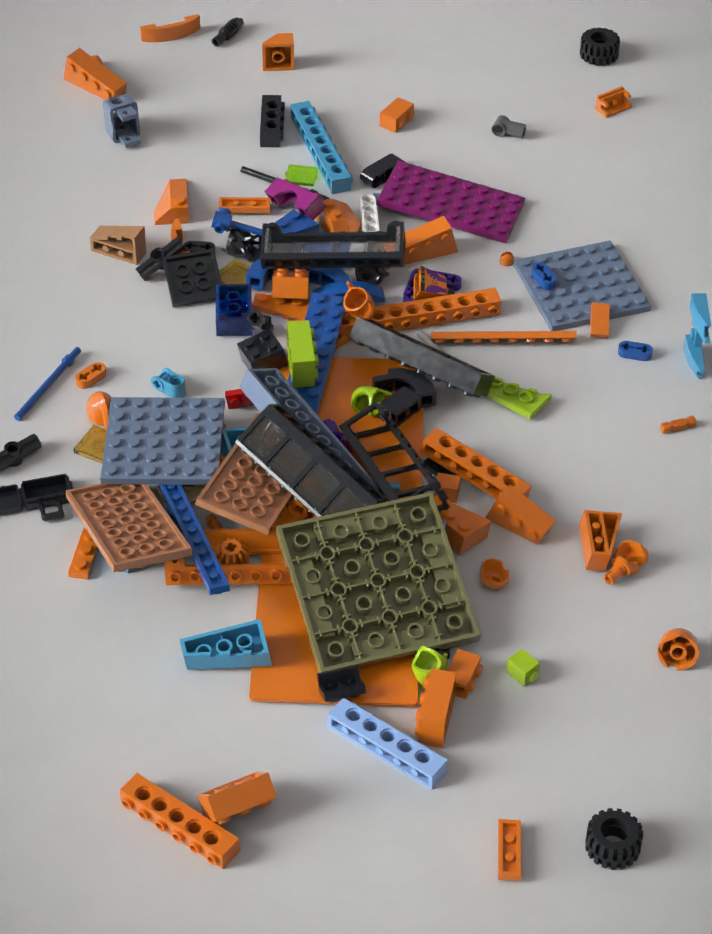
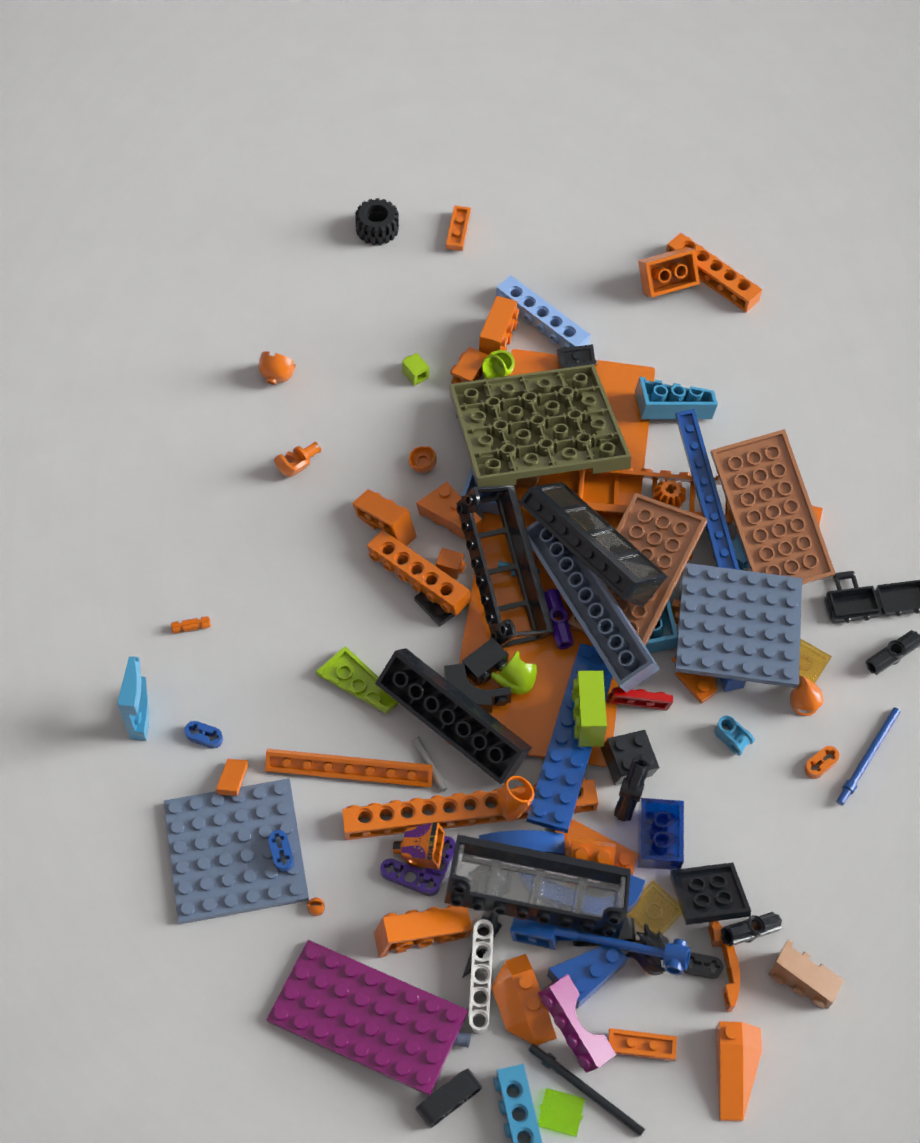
camera: 175 degrees left, 15 degrees up
orange wedge [579,510,622,571] -> none

